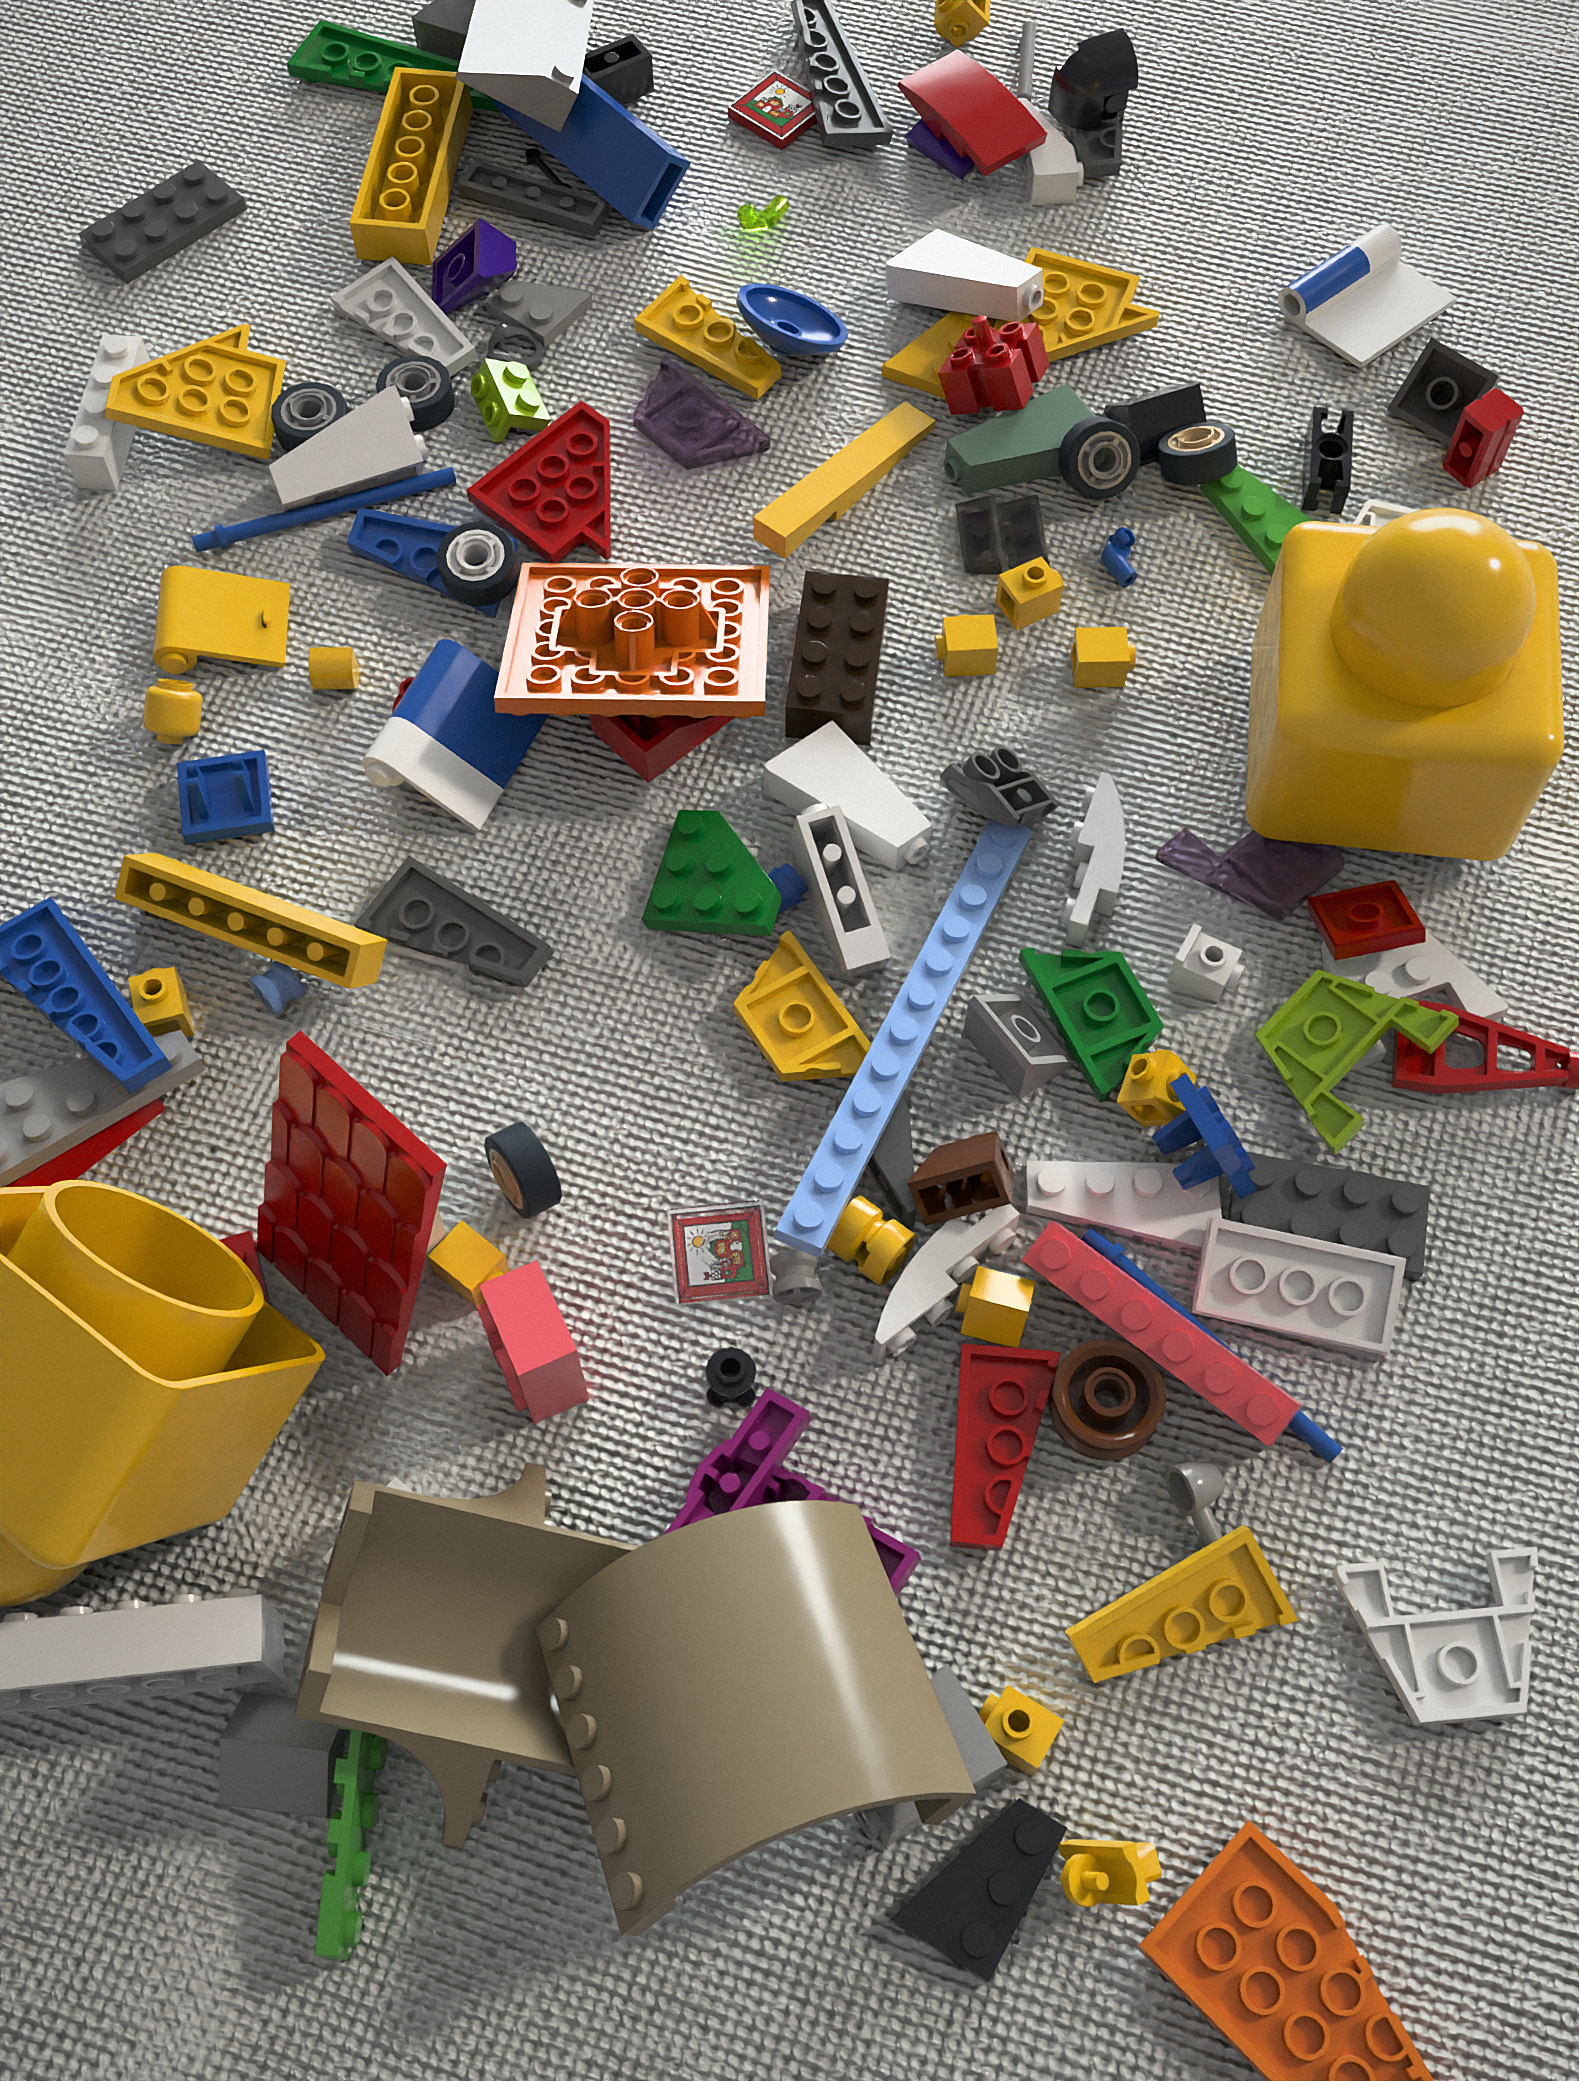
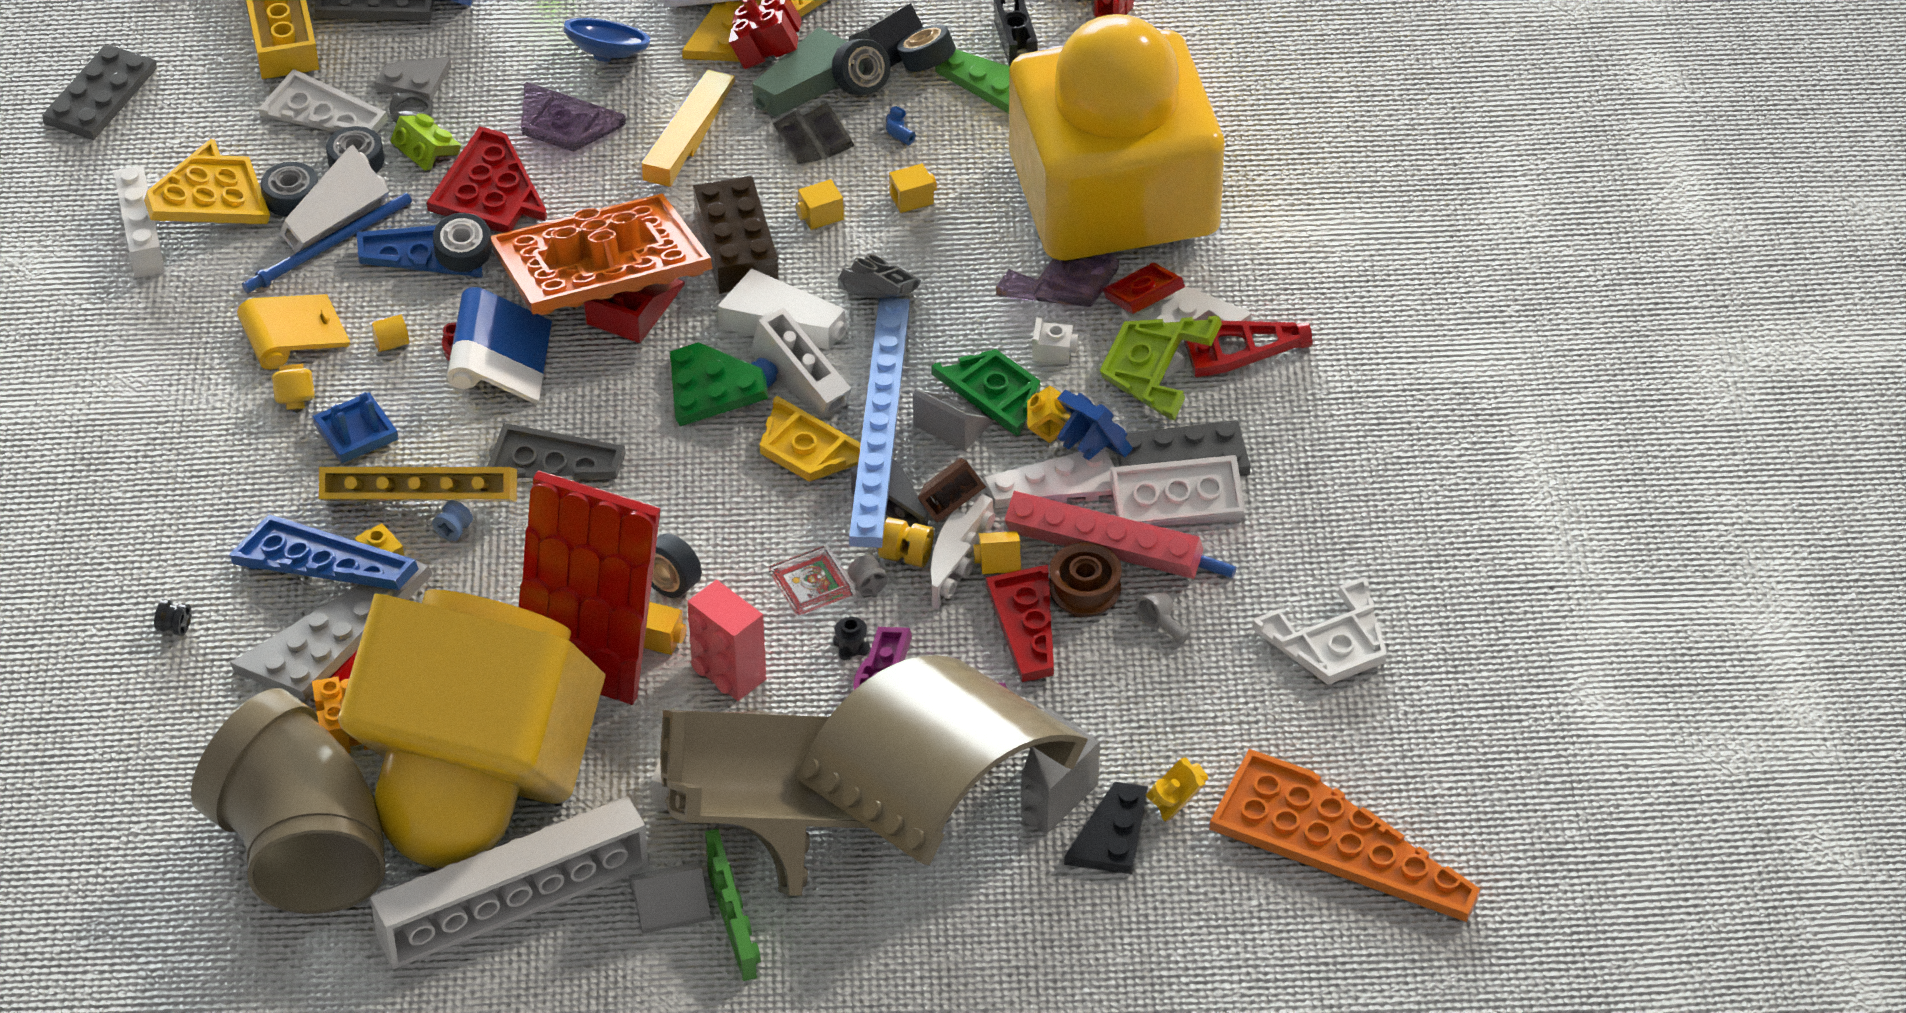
camera: 20 degrees left, 15 degrees down
dark purple slope [431,218,517,316] -> none
yellow wing [634,275,781,400] -> none
yellow brick [978,1685,1065,1777] -> none
yellow brick [995,556,1064,631] -> none
white slope [1061,771,1125,948] -> none
yellow wing [1064,1525,1299,1683] -> none

